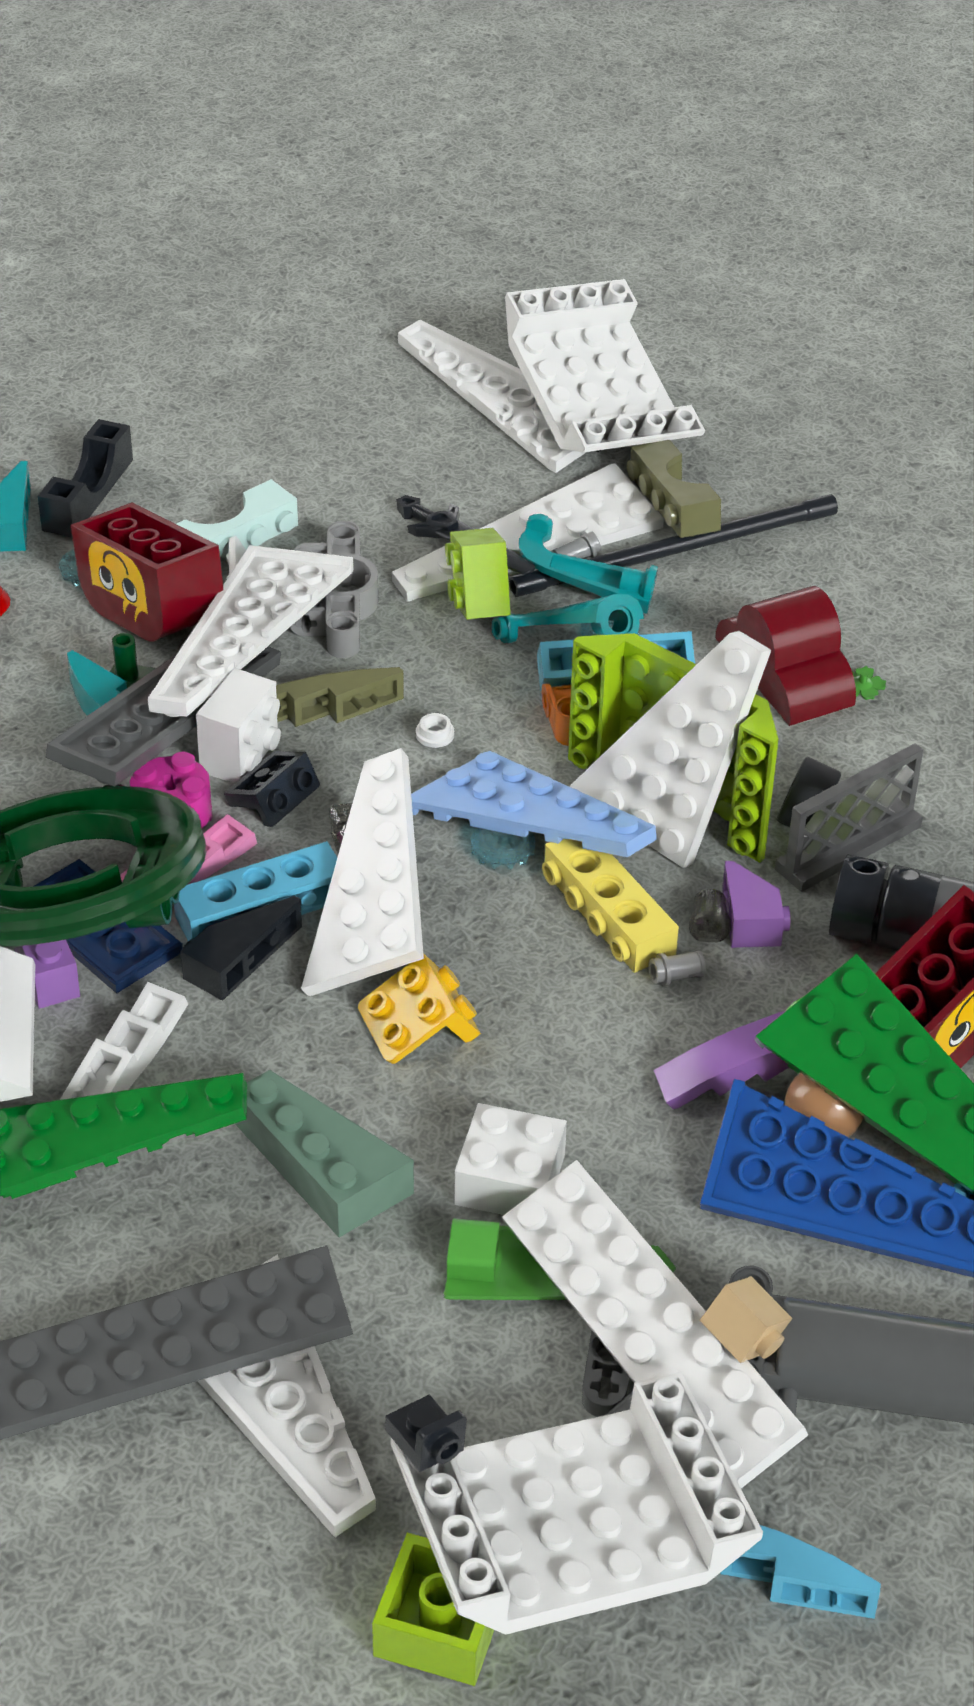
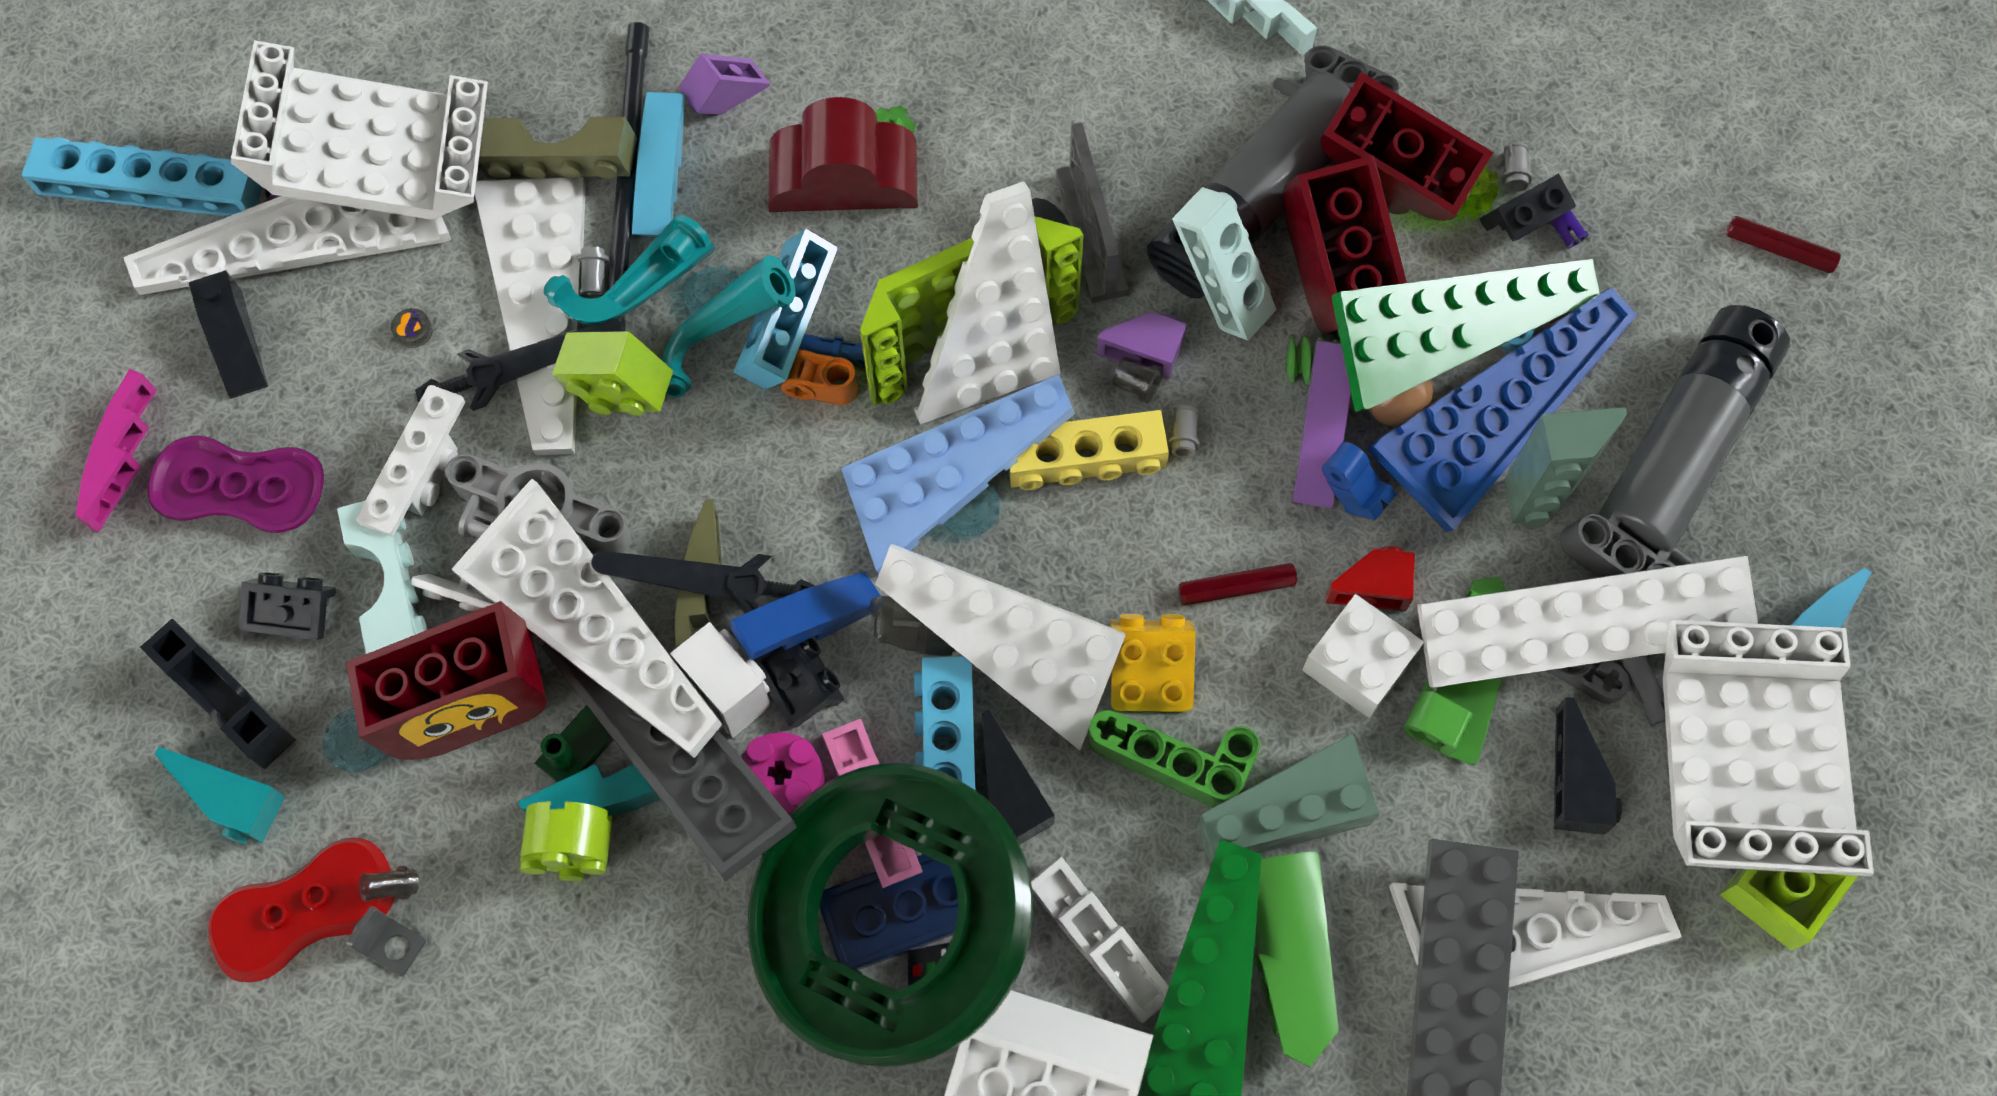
camera: 65 degrees left, 25 degrees up
black bracket [385,1394,467,1472] -> none
white plate [416,713,454,748] -> none
tan brick [700,1276,793,1363] -> none
none -> medium azure brick [21,137,263,216]
none -> dark pink slope [76,369,157,533]
none -> magenta plate [148,436,324,533]
none -> black slope [188,270,268,399]
none -> black bracket [238,572,336,640]
none -> white bracket [356,385,465,536]
none -> clear smoke tile [391,308,433,348]
none -> lime brick [520,801,612,882]
none -> black sword [591,551,815,613]
none -> medium azure slope [632,92,685,237]
none -> medium lavender slope [679,54,770,115]
none -> blue slope [730,572,886,661]
none -> bright green beam [1088,710,1260,808]
none -> light aqua brick [1172,187,1277,341]
none -> dark red axle [1178,563,1297,606]
none -> bright green panel [1255,851,1339,1068]
none -> blue leg [1322,442,1397,520]
none -> red slope [1325,546,1415,611]
none -> sand green slope [1504,407,1627,527]
none -> black slope [1554,697,1622,835]

